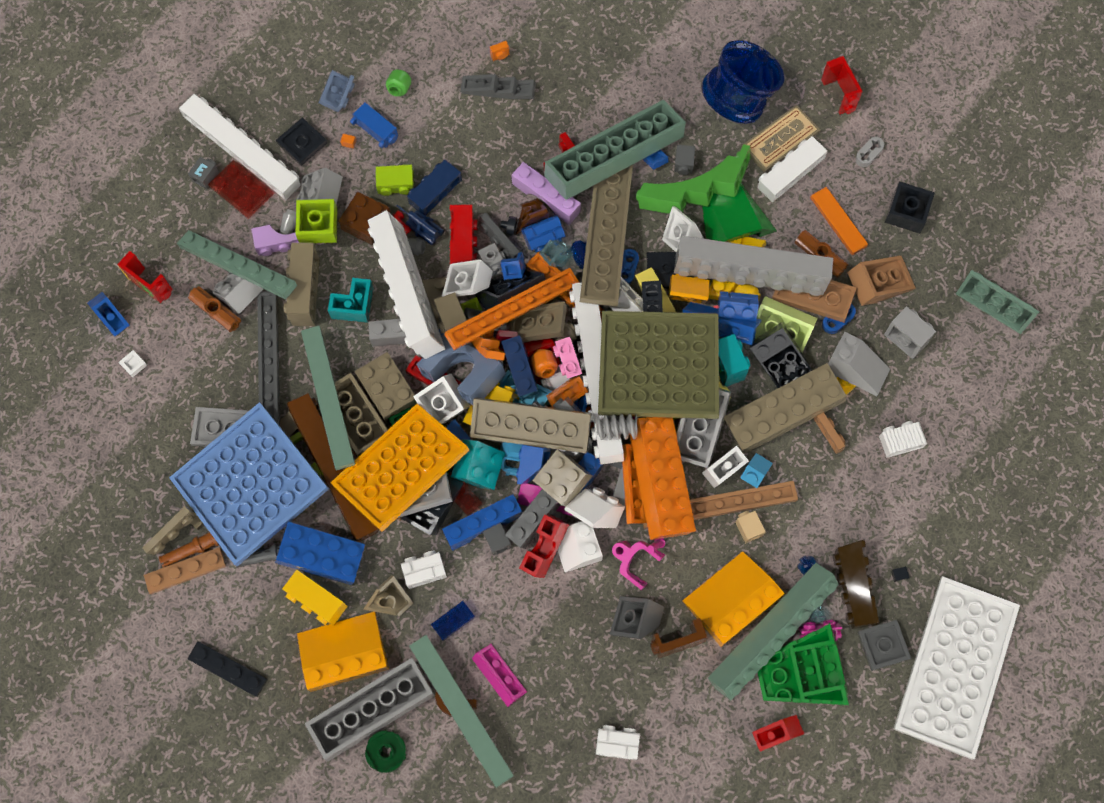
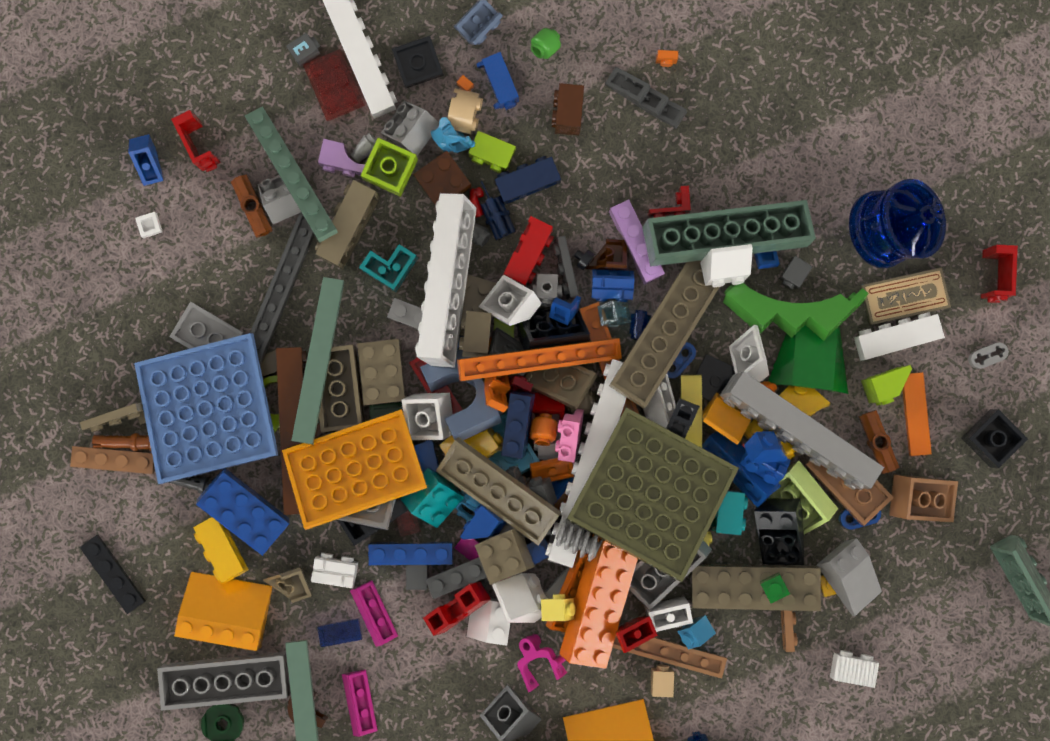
camera: 25 degrees right, 15 degrees up
light grey brick [884,306,936,359] -> none
none -> dark pink slope [350,580,398,647]
none -> dark azure helmet [431,117,475,153]
none -> tan brick [448,88,483,134]
none -> light yellow brick [541,594,576,621]
none -> reddish brown brick [551,83,584,136]
none -> red slope [616,616,658,653]
none -> white slope [700,244,753,287]
none -> blue slope [744,431,788,463]
none -> green brick [760,572,790,604]
none -> lime slope [861,365,912,406]

